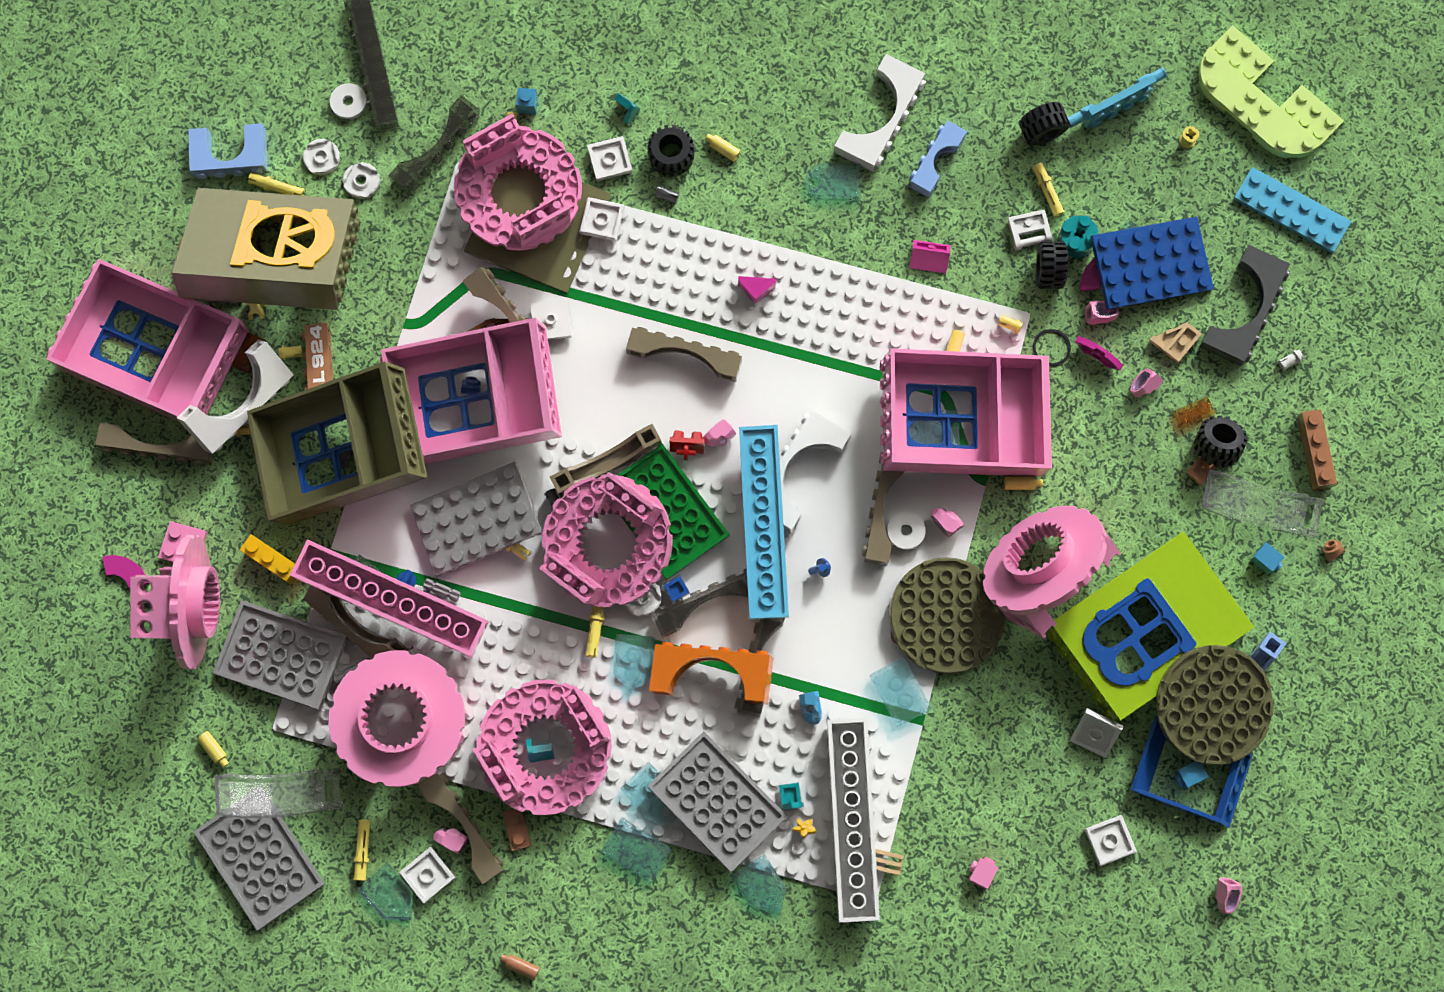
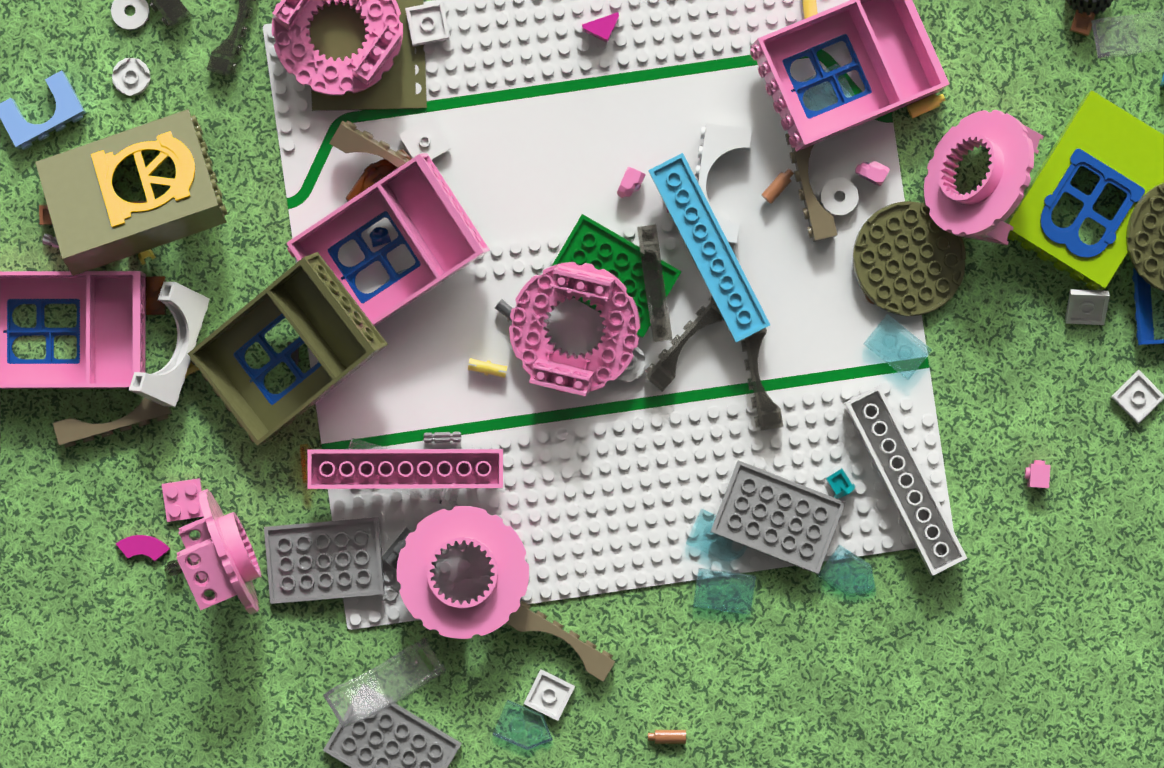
camera: 30 degrees left, 10 degrees up
light yellow cylinder [197,731,229,768] -> none
yellow arch [240,534,295,585] -> none
light yellow pin [248,172,305,196] -> none
light yellow pin [278,345,303,360] -> none
nougat brick [302,323,333,390] -> none
dark tan arch [303,586,410,659] -> none
white tile [343,162,380,199] -> none
light yellow pin [353,820,371,881] -> none
blue plate [397,569,416,587] -> none
light grey plate [410,461,543,577] -> none
bright pink rock [433,828,469,854] -> none
bright pink piece [473,680,612,815] -> none
nougat plate [502,809,532,851] -> none
teal tile [526,738,555,763] -> none
dark tan arch [550,424,662,498] -> none
light yellow pin [585,606,605,658] -> none
clear light blue tile [613,634,655,694] -> none
dark tan arch [626,327,742,382] -> none
orange arch [649,642,774,705] -> none
blue plate [663,576,690,603] -> none
red hips [669,430,704,461] -> none
yellow plant [792,818,816,839] -> none
dark azure rock [799,691,822,725] -> none
blue plate [808,558,831,577] -> none
tan tile [875,849,904,875] -> none
none -> clear smoke arch [637,224,673,343]
none -> nougat cylinder [761,169,794,204]

